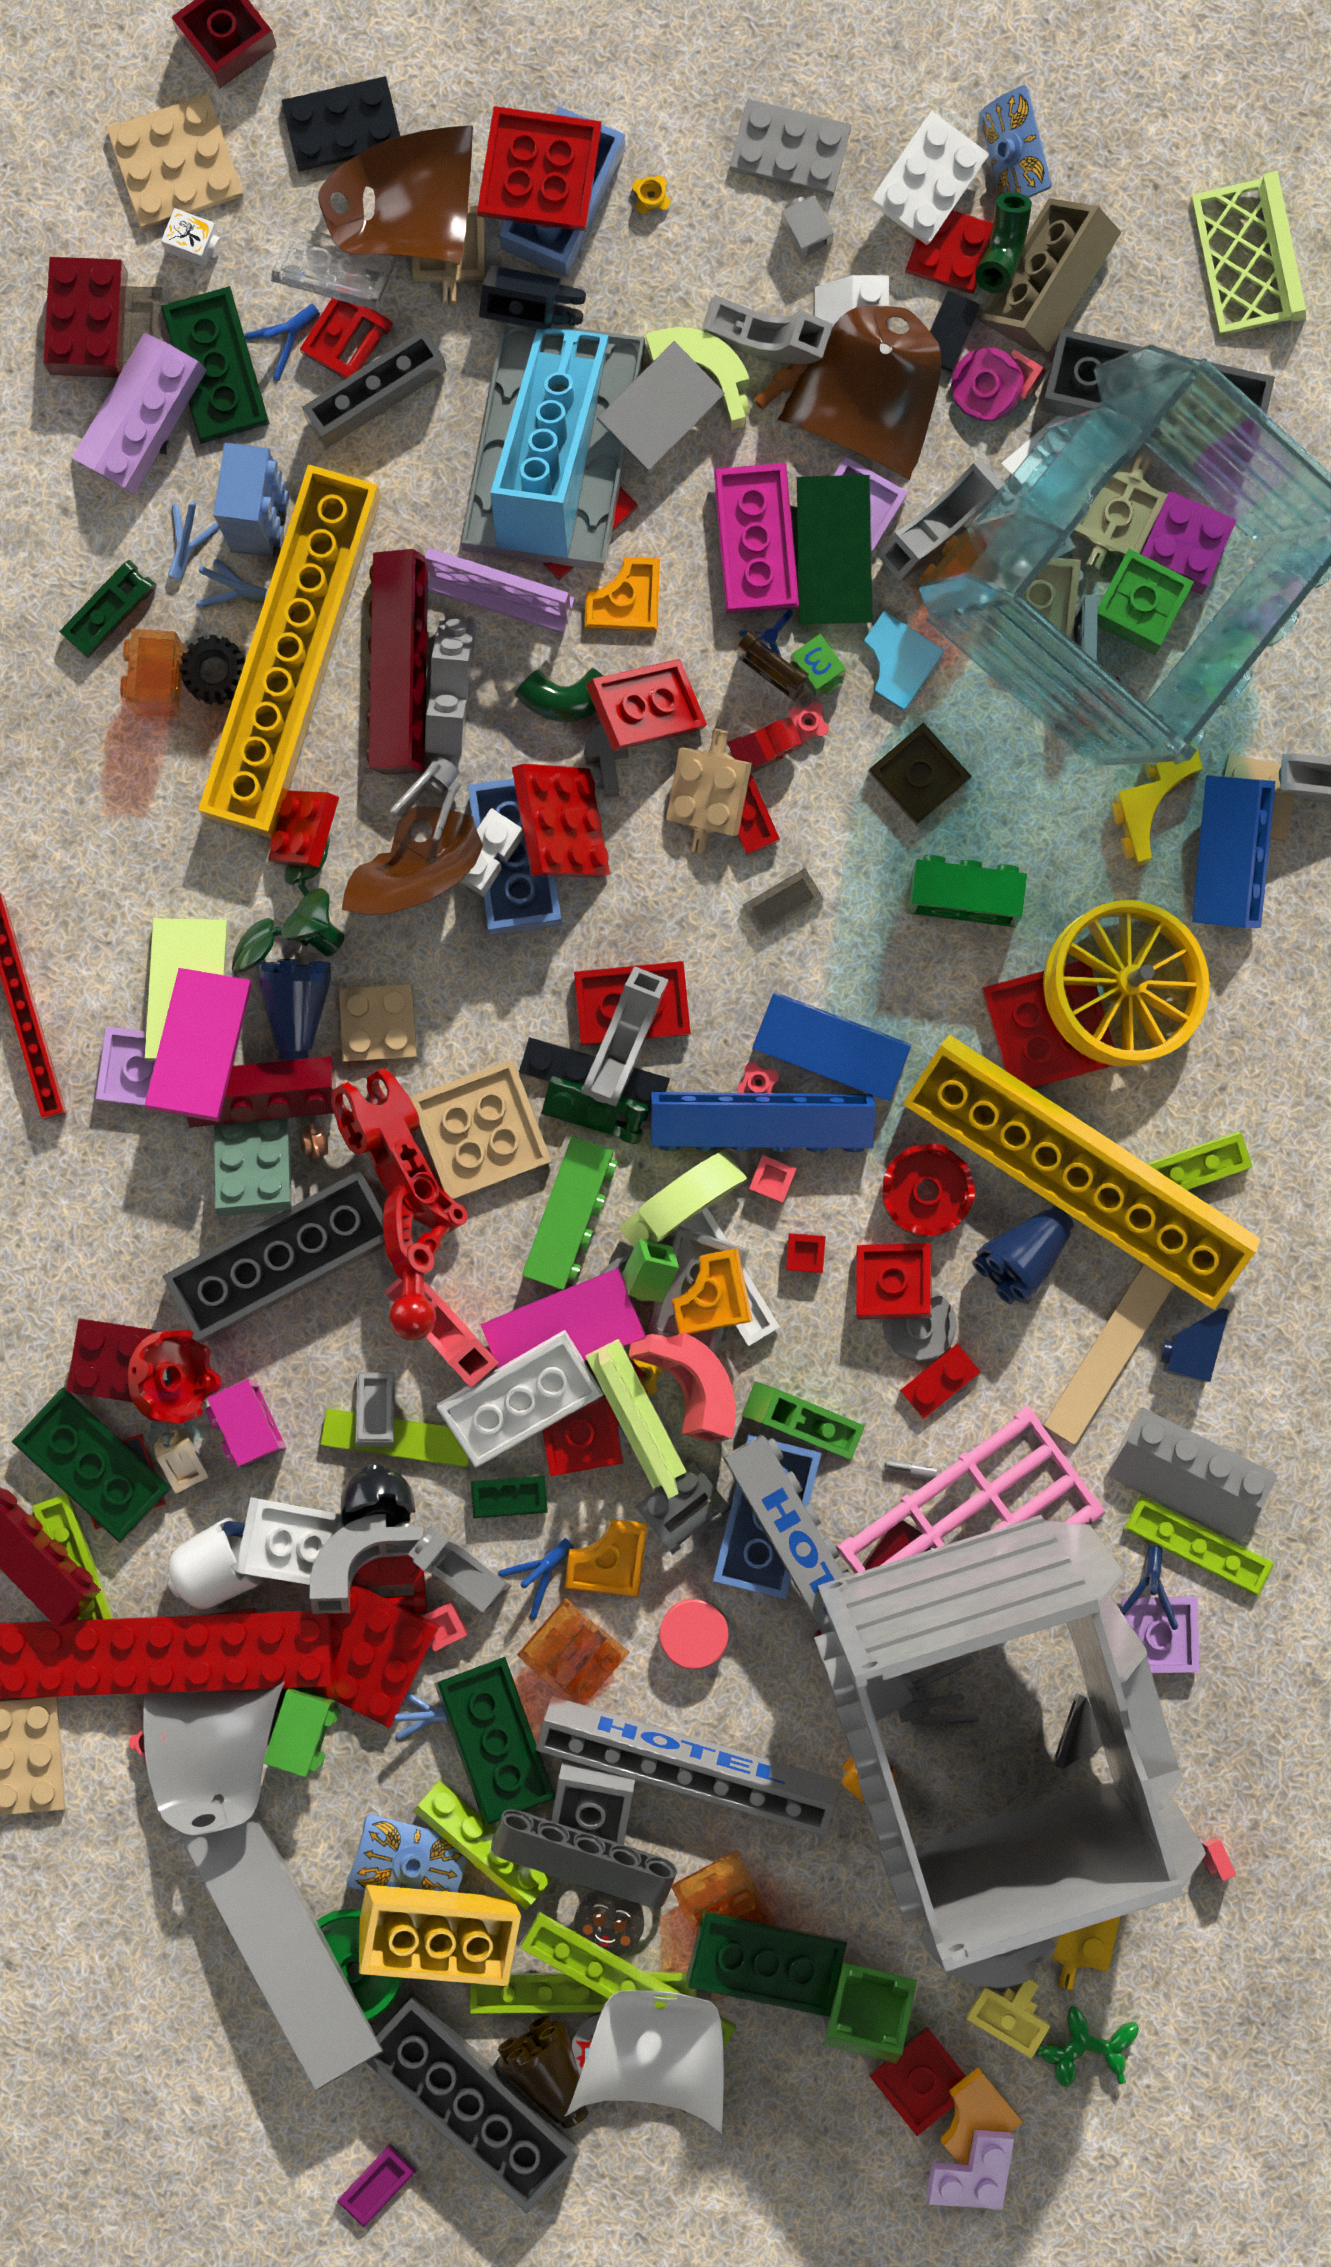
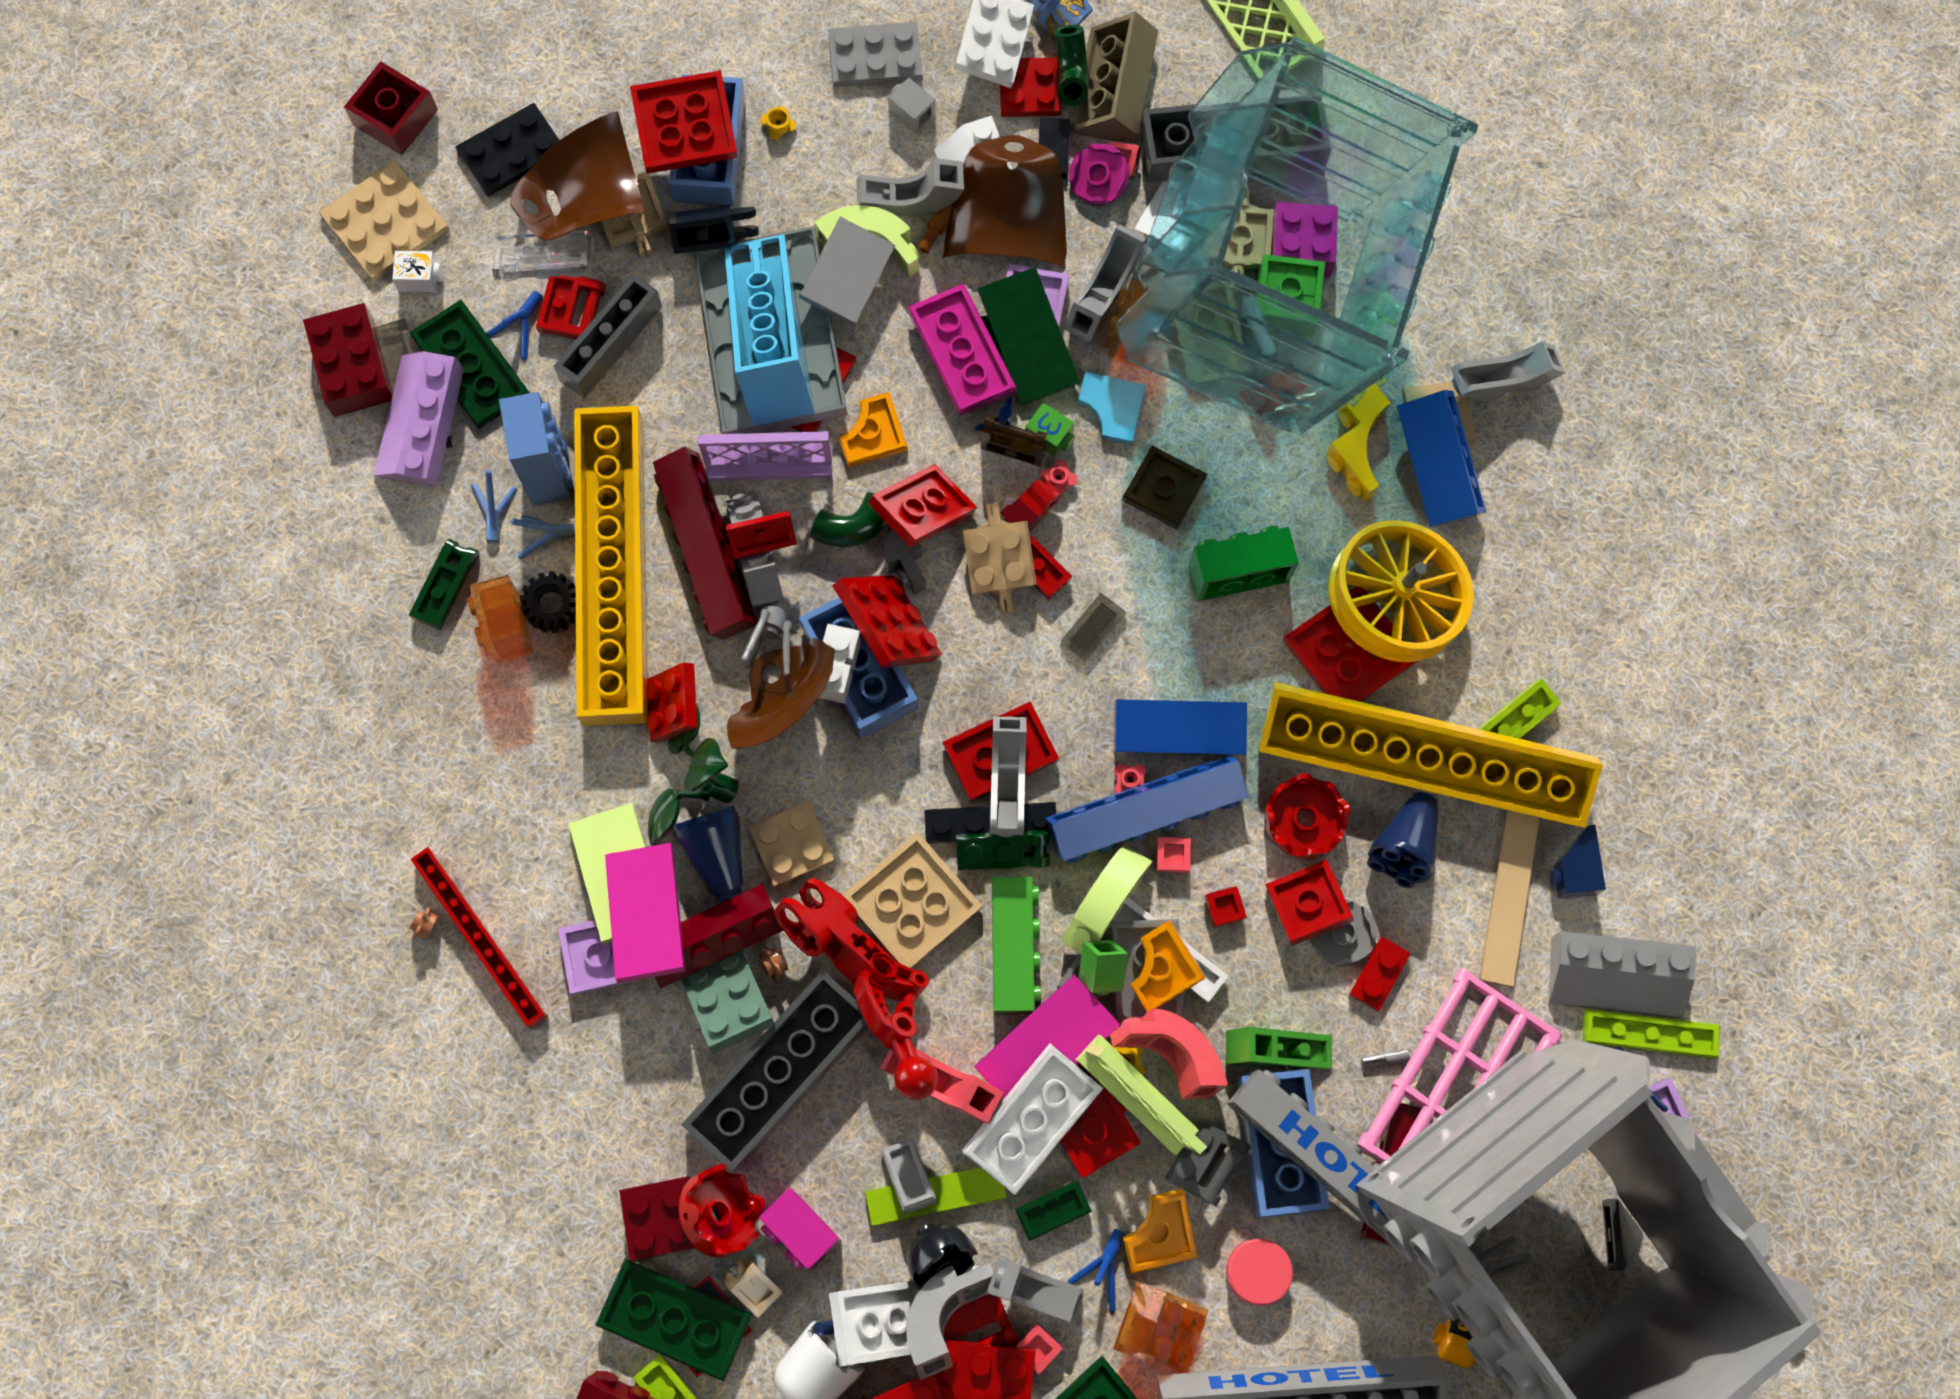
camera: 25 degrees left, 10 degrees down
none -> red plate [725,511,797,559]

